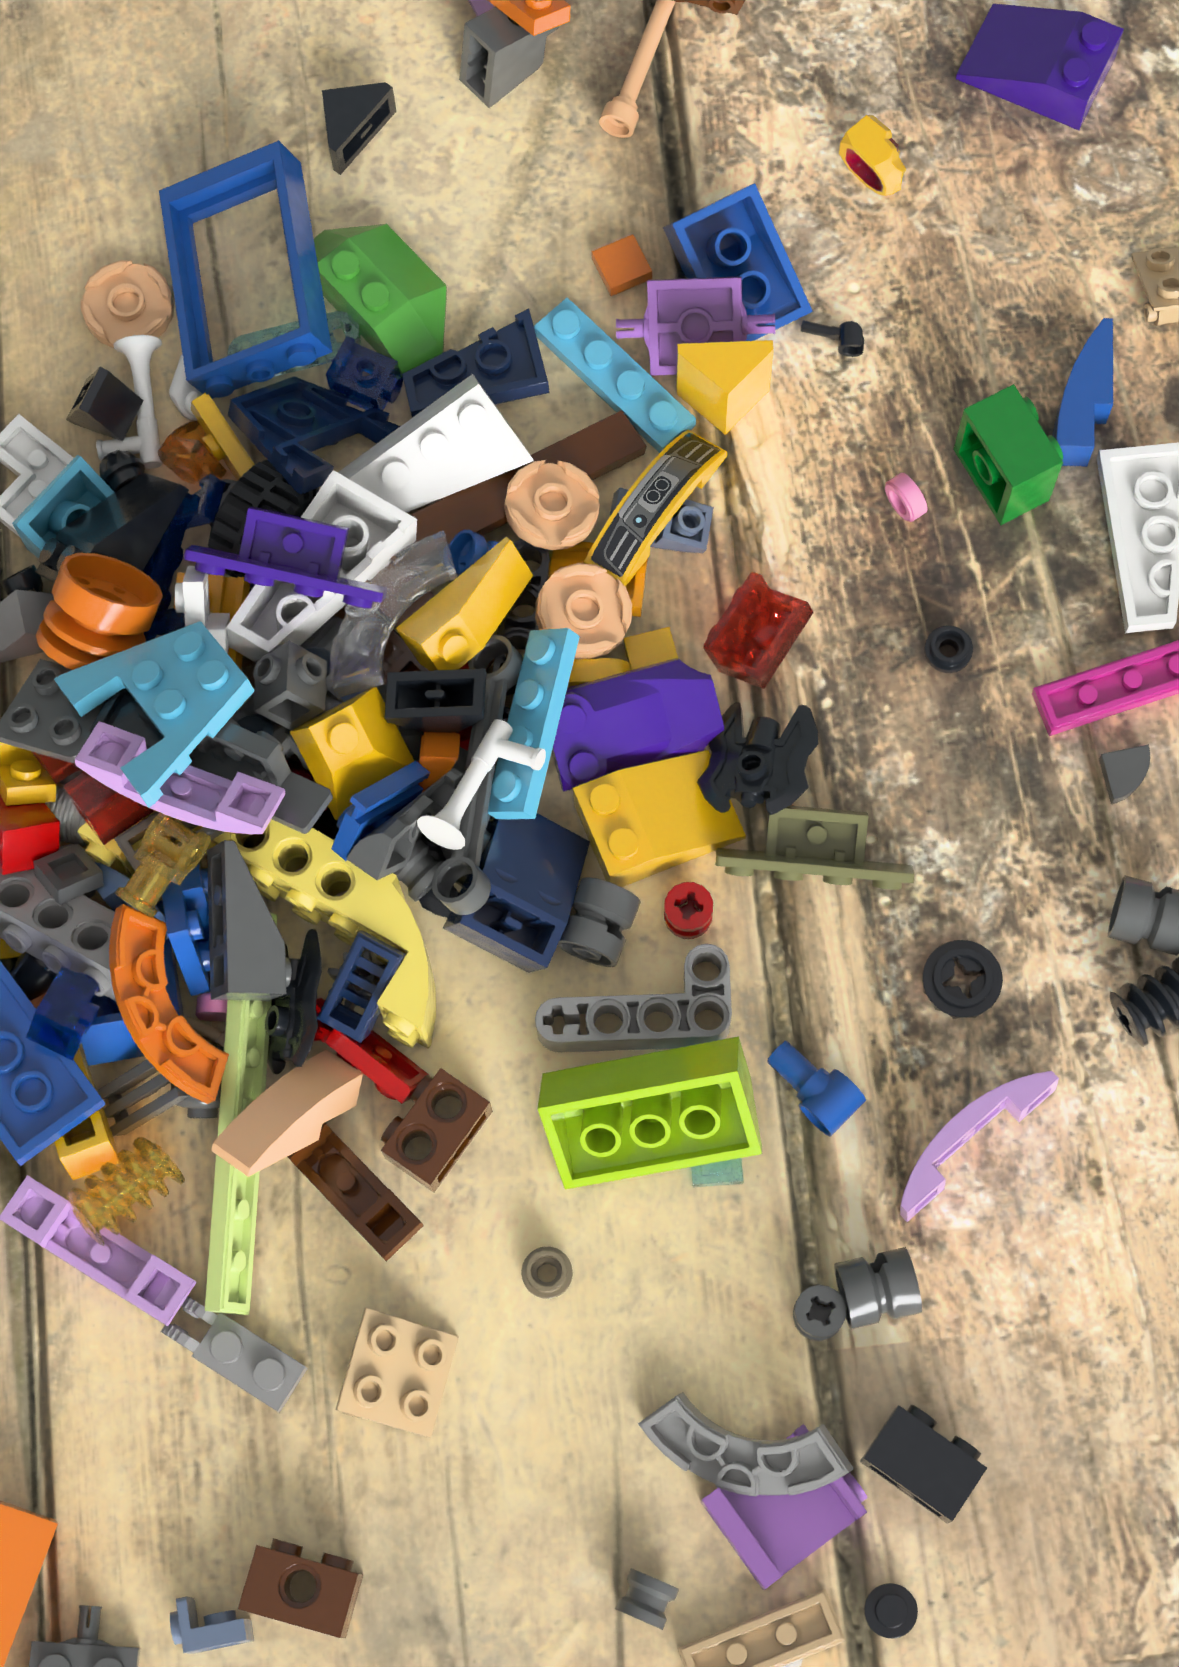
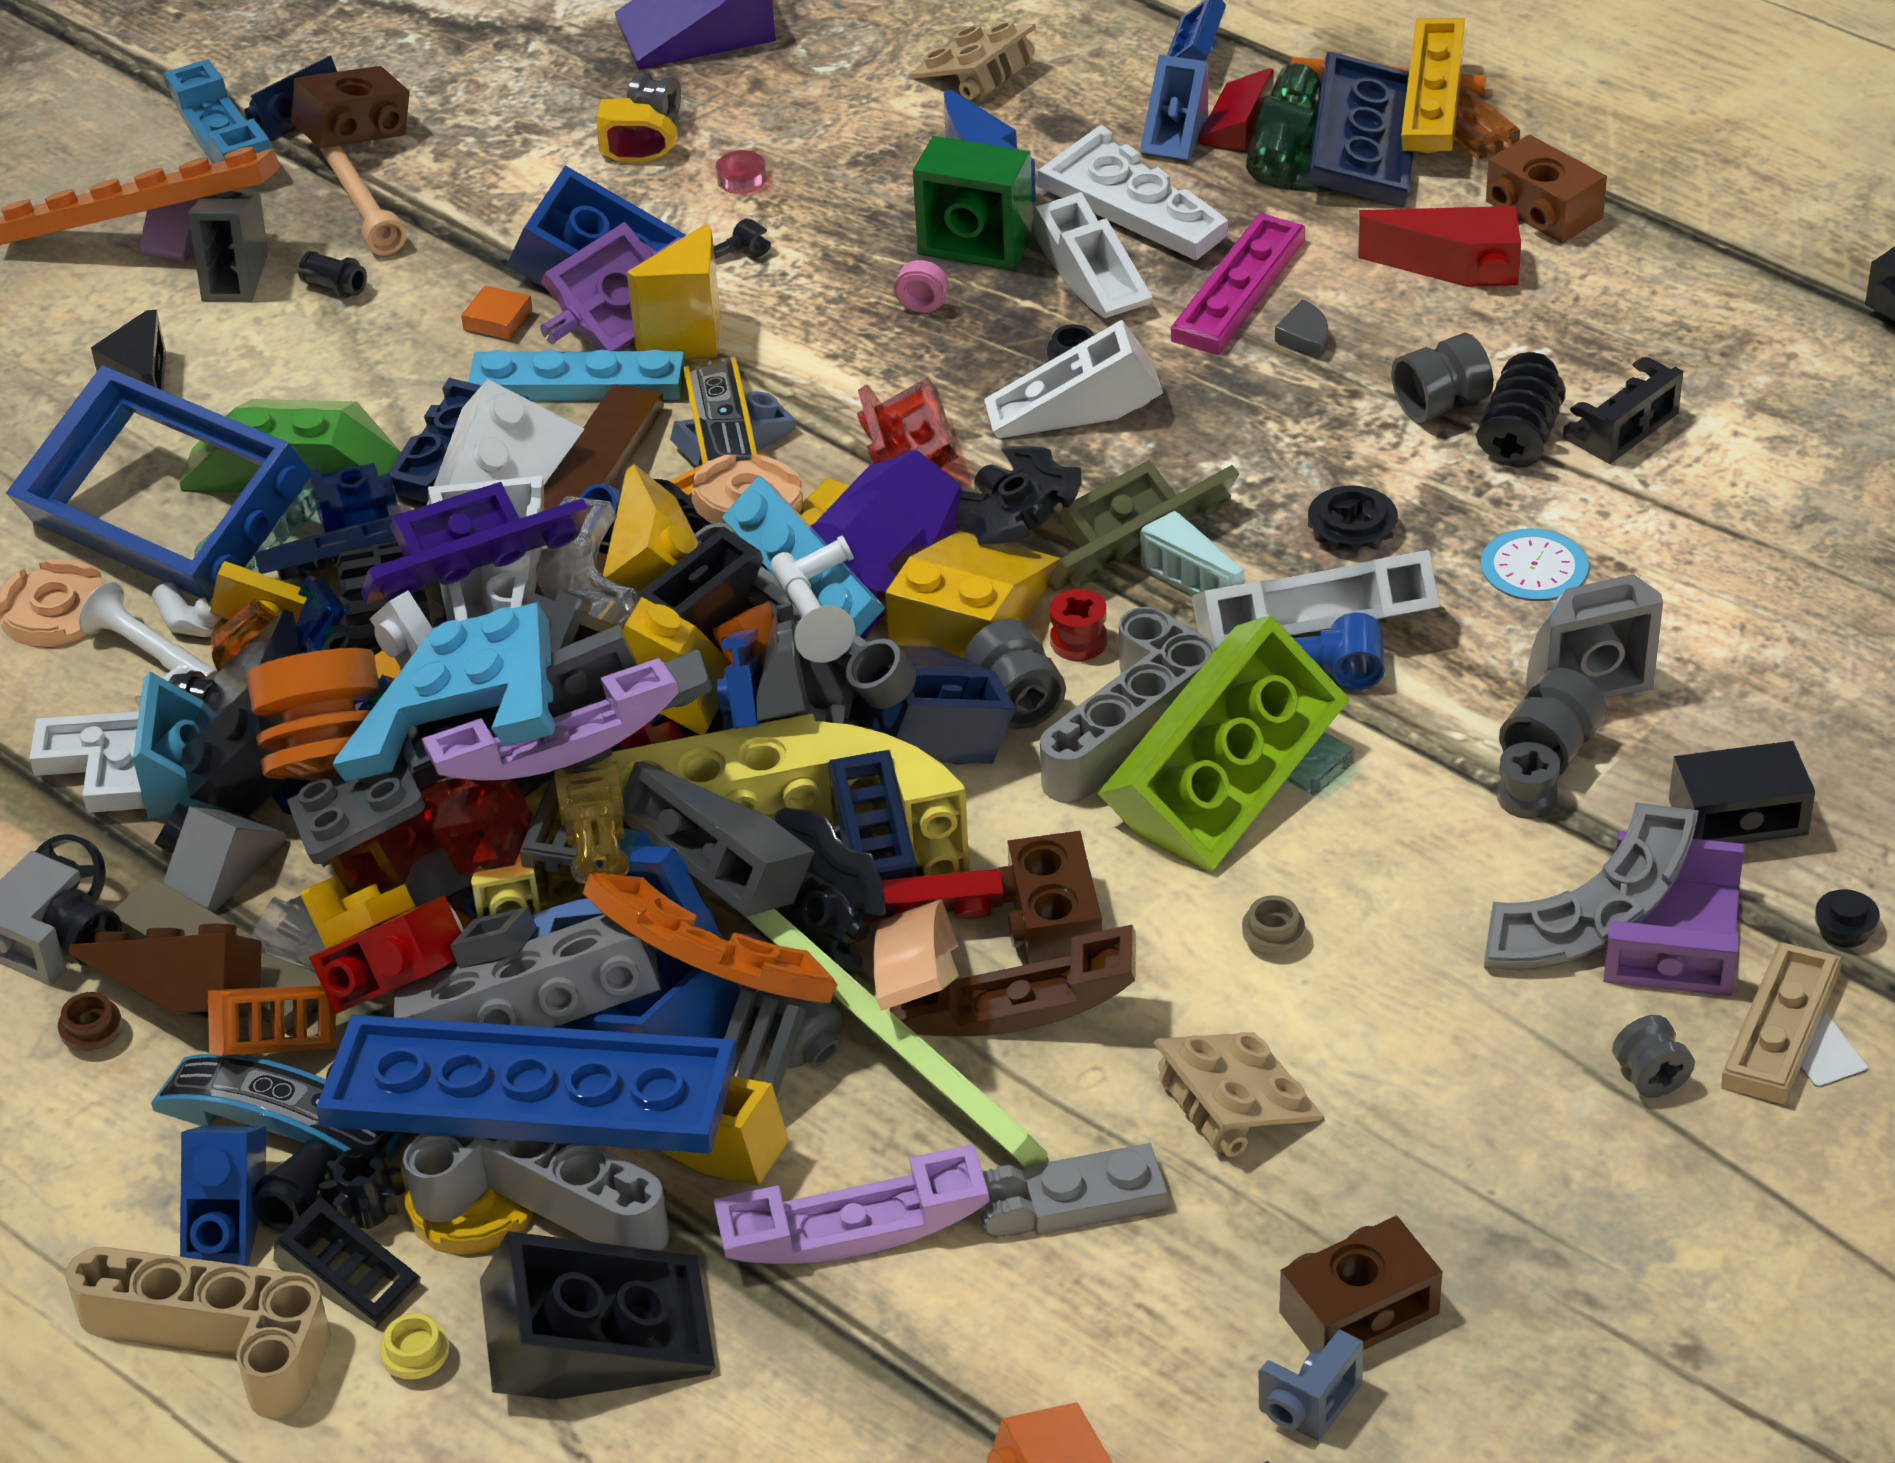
camera: 45 degrees left, 30 degrees down
clear blue brick [26,966,100,1061] -> none
black slope [66,366,144,441] -> none
clear yellow piece [68,1137,185,1246] -> none
light nougat tile [504,460,600,550] -> none
lavender slope [900,1071,1059,1222] -> none
none -> black pin [298,251,367,298]
none -> dark grey wheel [627,73,681,123]
none -> clear pink tile [716,150,766,194]
none -> white slope [984,320,1163,439]
none -> white slope [1031,192,1153,318]
none -> light aqua slope [1140,511,1244,596]
none -> white arch [1191,550,1440,650]
none -> sticker [1480,528,1589,600]
none -> light grey slope [1526,574,1663,698]

